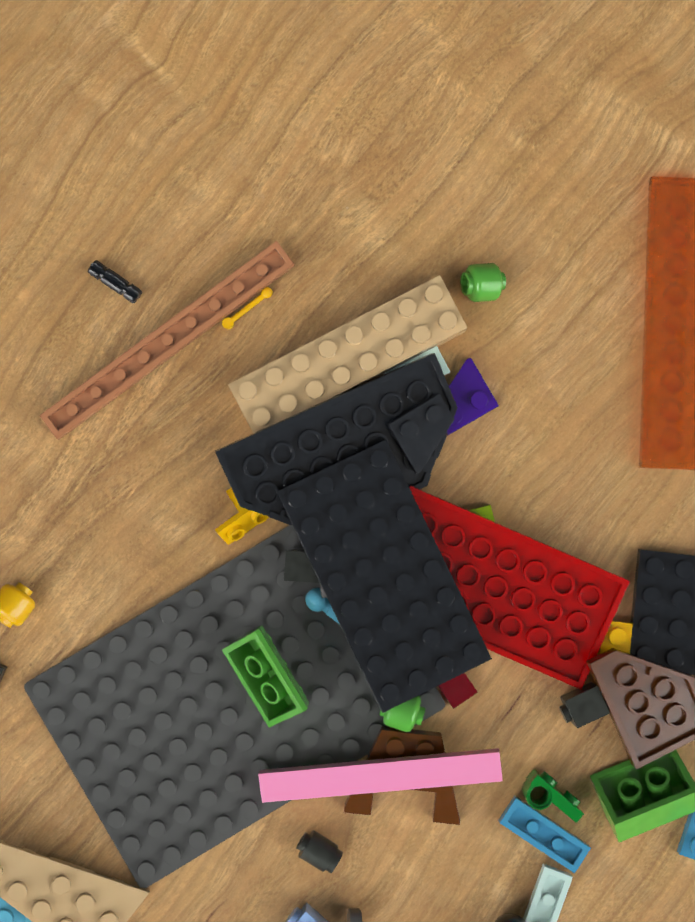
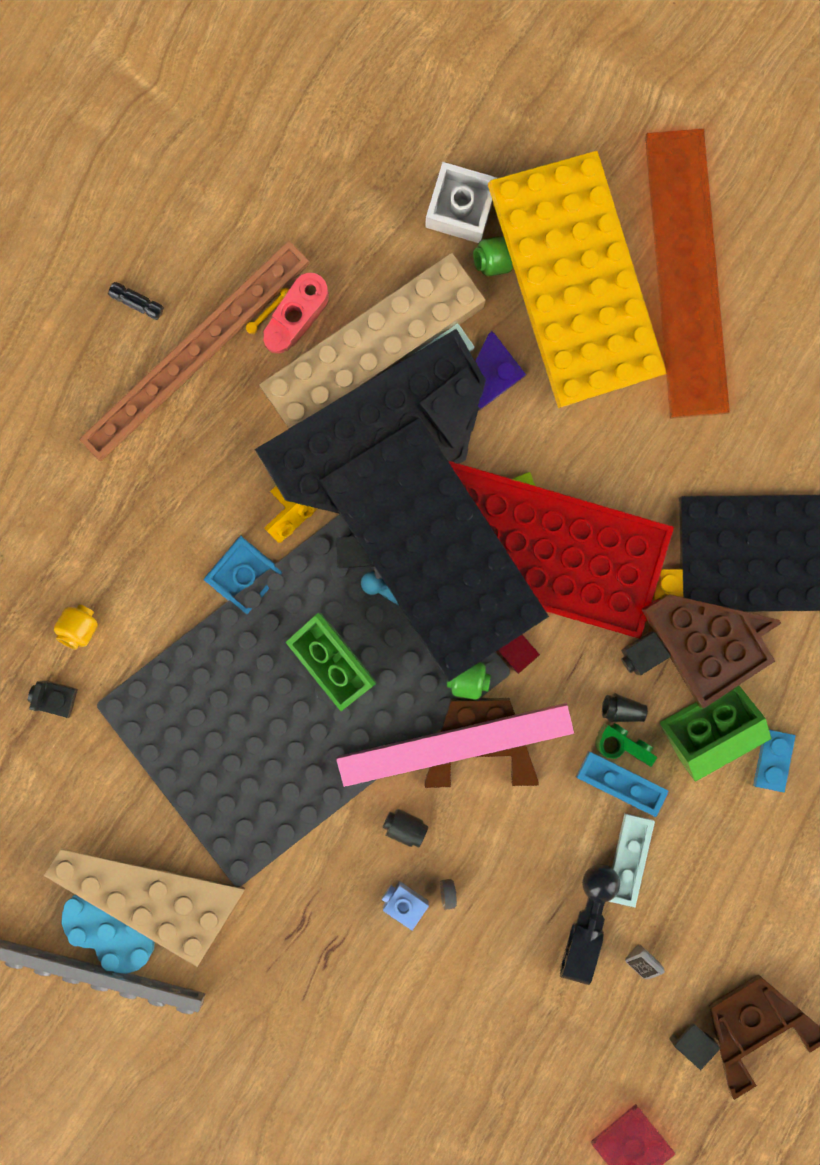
camera: 10 degrees left, 0 degrees up
none -> dark azure tile [203,535,283,614]
none -> coral piece [263,273,329,354]
none -> white brick [425,162,497,243]
none -> yellow plate [488,150,667,408]
none -> pearl dark grey cone [602,693,648,722]

